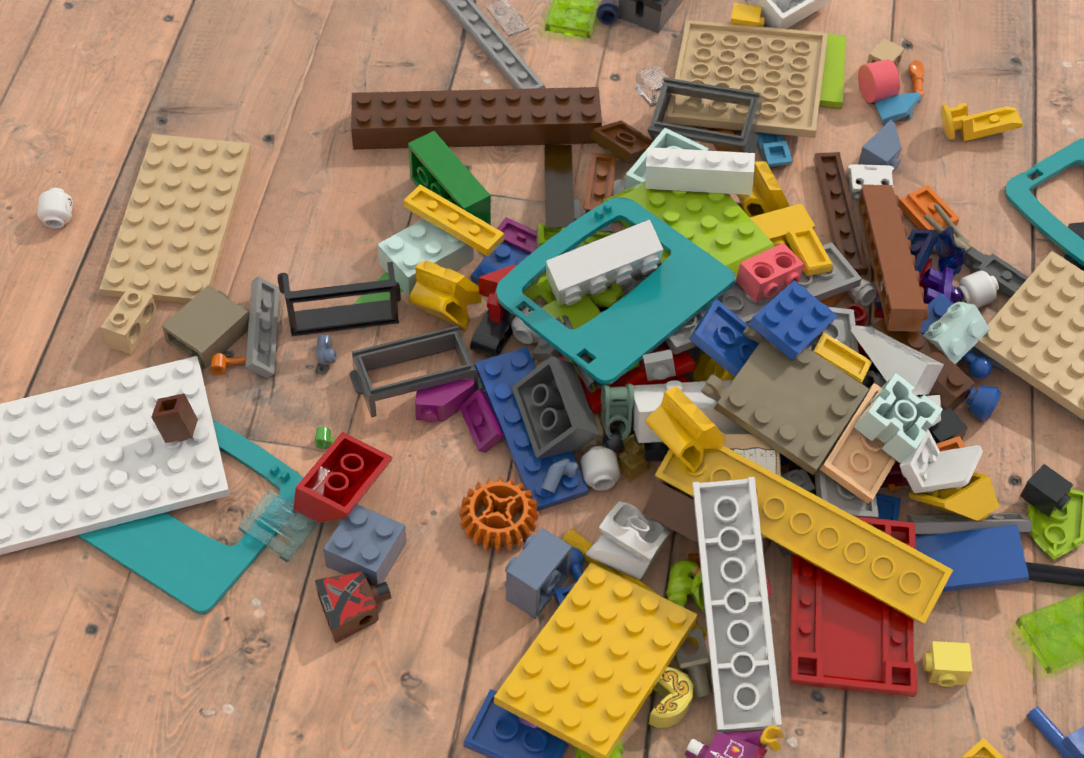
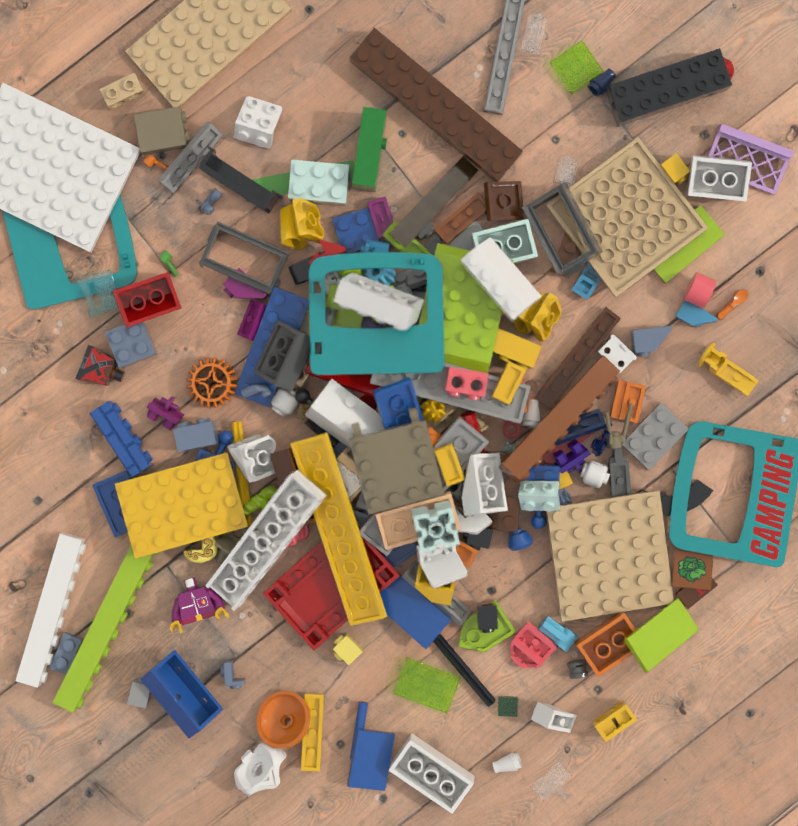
camera: 45 degrees right, 35 degrees up
reddish brown brick [151,393,198,443] -> none
yellow plate [404,185,504,256] -> none
sand green piece [600,384,634,440] -> none
light grey plate [643,350,676,381] -> none
yellow piece [645,386,727,472] -> none
blue plate [749,281,838,360] -> none
tan brick [867,38,904,68] -> none
none -> blue brick [90,401,153,478]
none -> magenta hips [147,396,185,430]
none -> white bracket [233,96,282,149]
none -> light grey plate [622,403,689,470]

